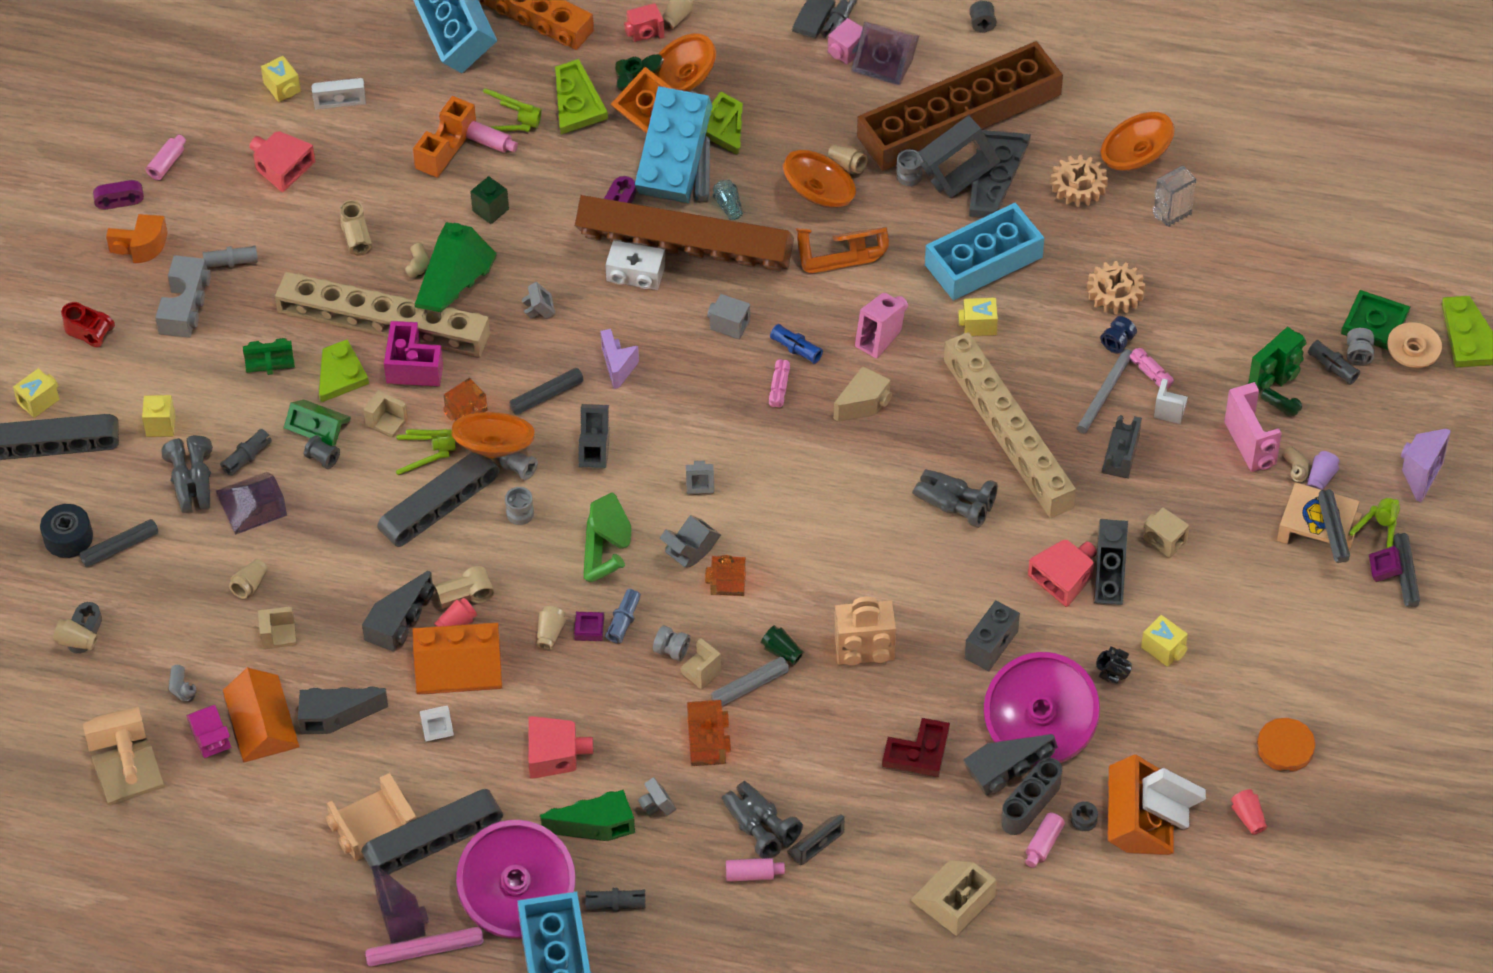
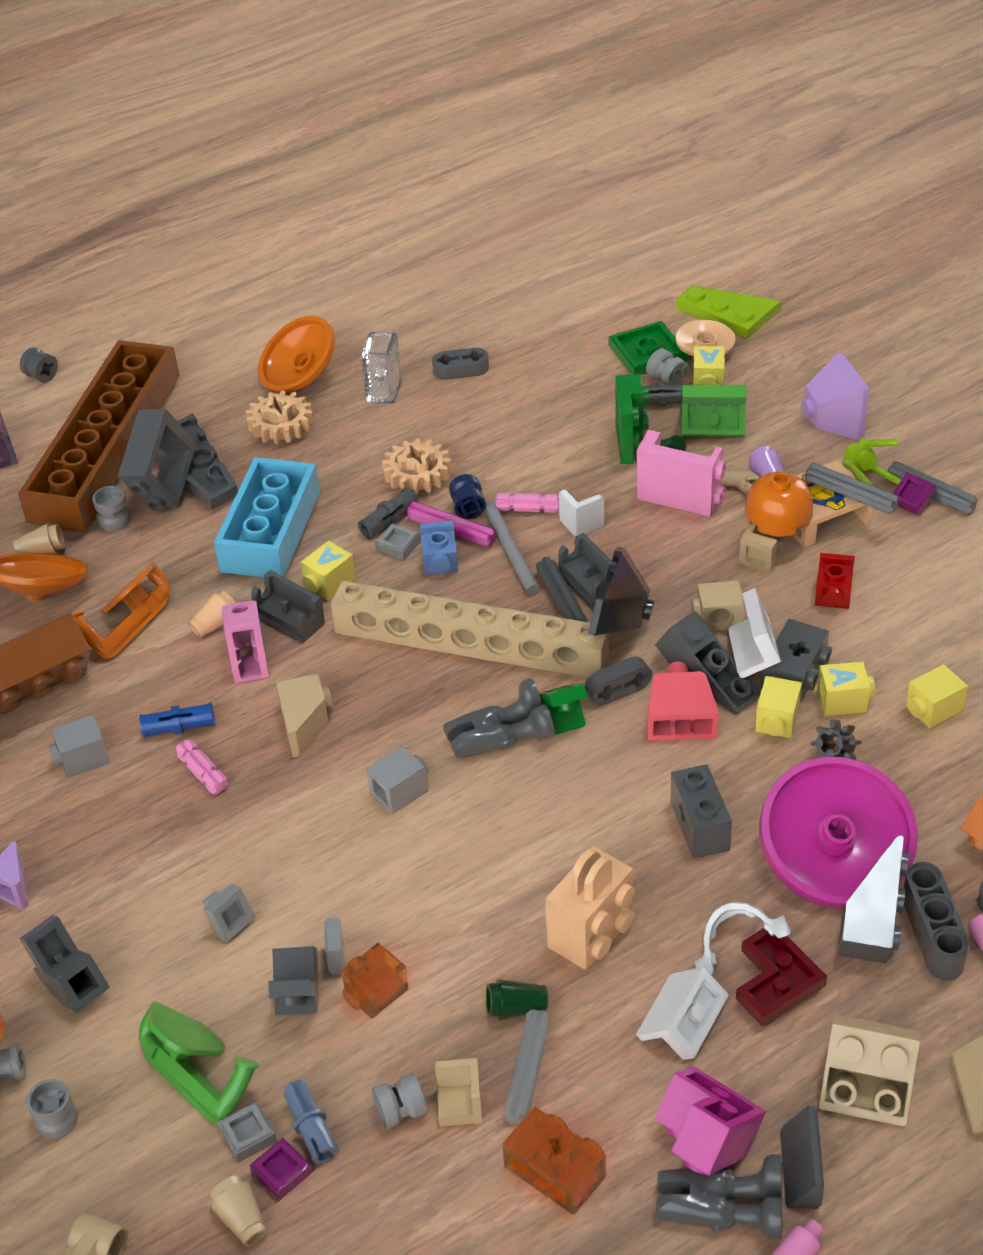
camera: 45 degrees left, 10 degrees down
none -> light nougat cone [187,590,236,638]
none -> light grey tile [218,1102,277,1162]
none -> dark grey hinge [251,570,325,644]
none -> light grey tile [324,918,345,976]
none -> dark grey pin [358,488,418,539]
none -> light grey brick [367,746,428,814]
none -> light grey tile [375,523,421,561]
none -> dark pink axle [407,501,496,547]
none -> medium blue brick [420,521,458,575]
none -> dark grey beam [432,348,489,379]
none -> dark grey axle [536,557,588,622]
none -> green slope [539,683,588,735]
none -> dark grey beam [585,656,653,705]
none -> black wedge [588,547,654,636]
none -> white panel [636,967,729,1060]
none -> dark pink brick [655,1066,766,1176]
none -> bright green bracket [681,385,747,438]
none -> light yellow brick [693,346,725,385]
none -> white helmet [694,902,791,975]
none -> white panel [728,588,781,678]
none -> tan panel [739,521,785,573]
none -> orange cylinder [745,472,813,537]
none -> light yellow brick [755,676,802,738]
none -> dark grey brick [760,619,832,703]
none -> red brick [814,553,855,609]
none -> tan slope [819,1014,920,1127]
none -> light yellow brick [906,664,968,729]

